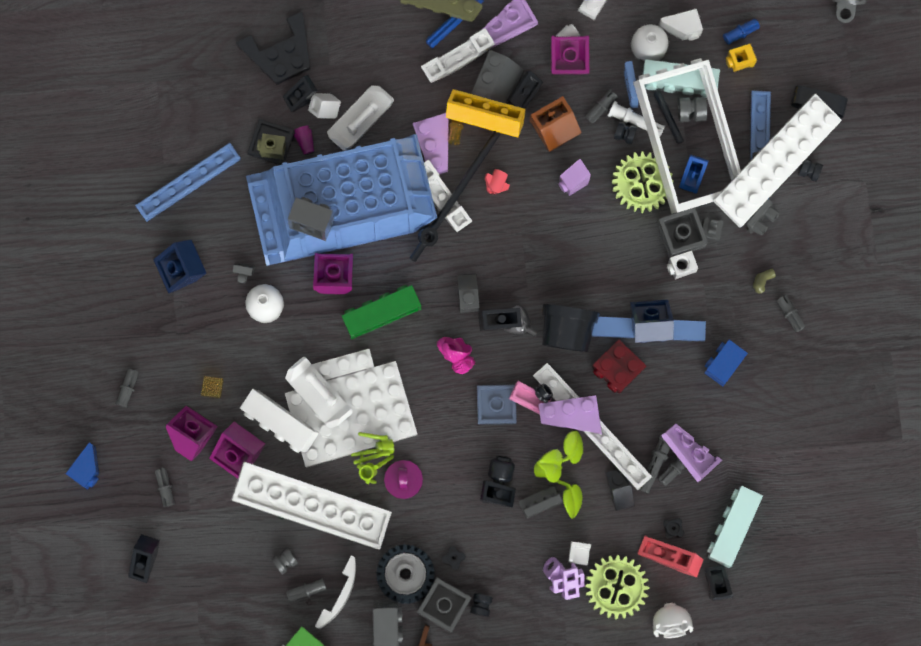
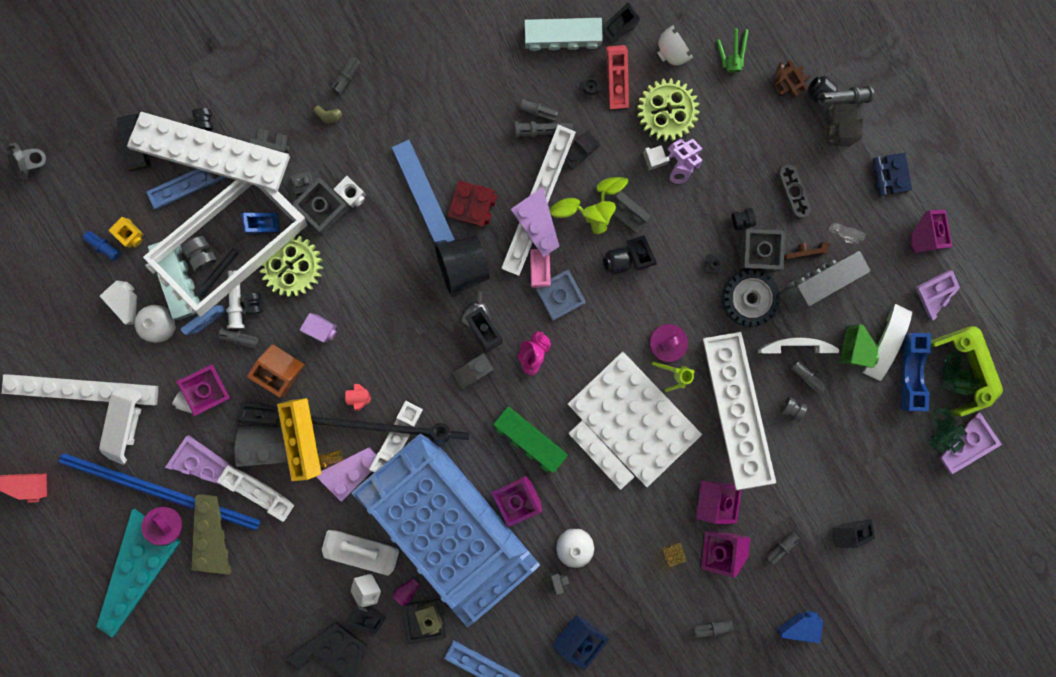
camera: 120 degrees left, 10 degrees up
white brick [240,389,319,453] -> none
white piece [285,357,353,429] -> none
dark grey brick [288,197,334,241] -> none
lime plant [351,432,394,464] -> none
black plate [534,383,553,403] -> none
dark blue slope [630,300,674,343] -> none
lavender wing [661,424,722,482] -> none
blue brick [705,340,748,387] -> none

